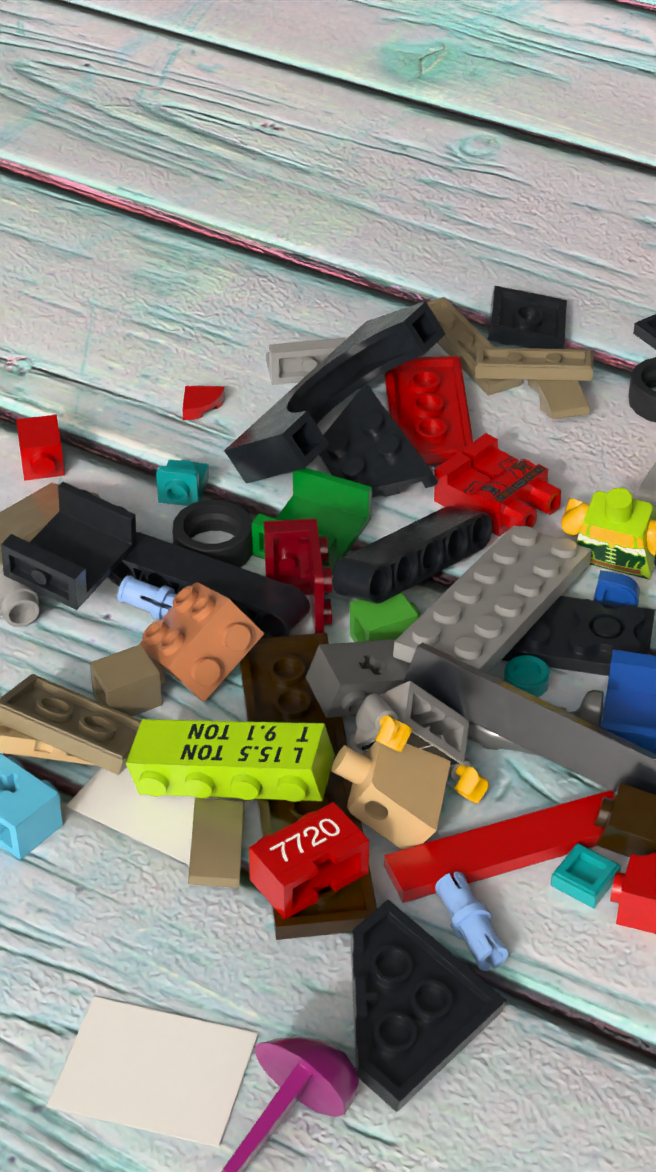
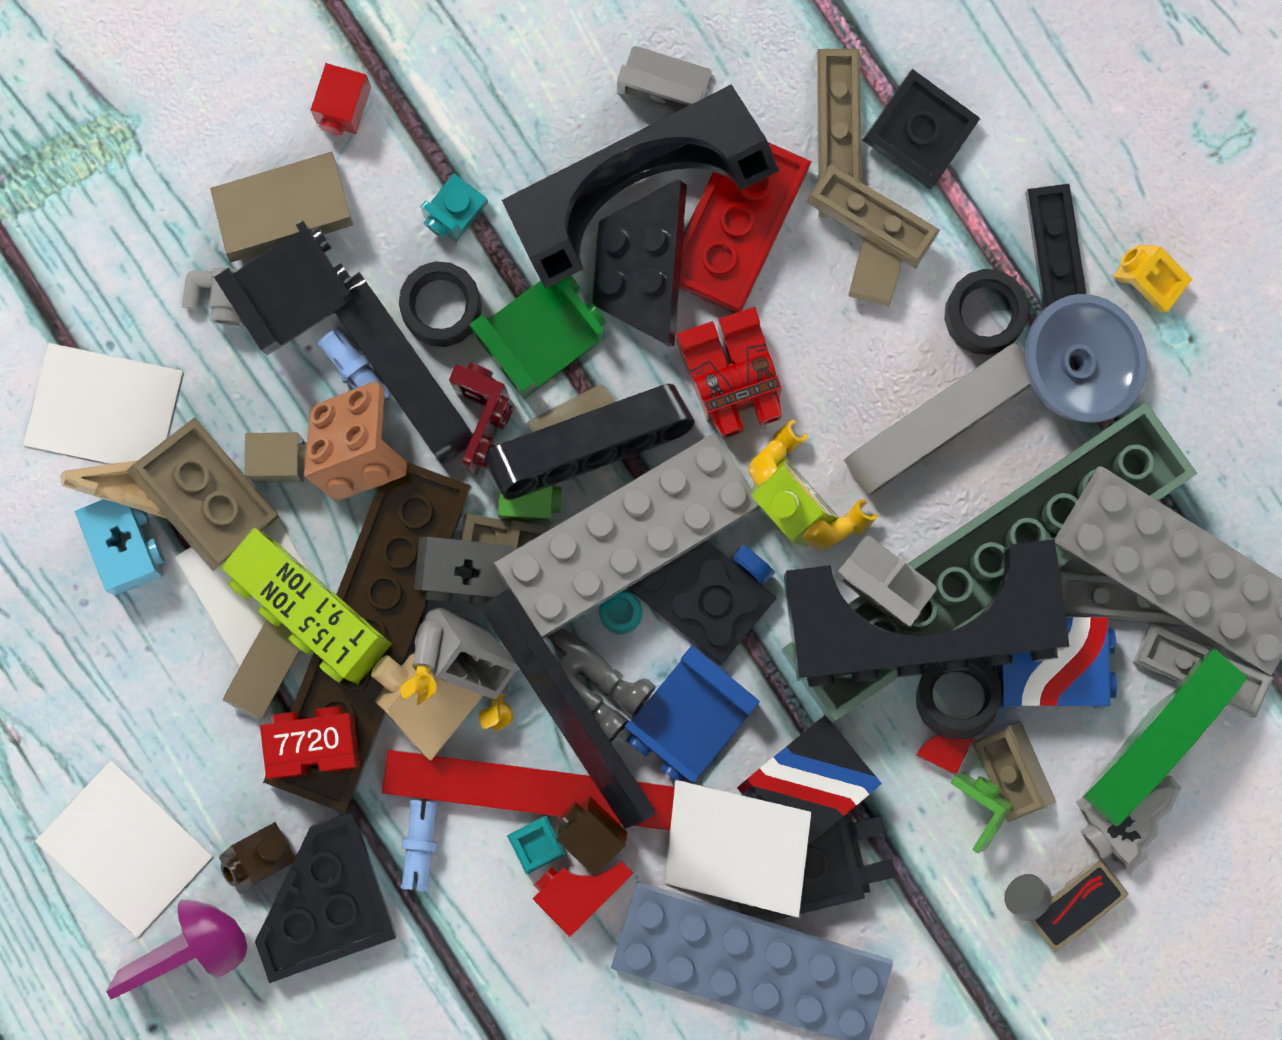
camera: 30 degrees right, 40 degrees up
red tile [182,386,225,420] -> none
none -> dark brown bracket [219,822,295,894]

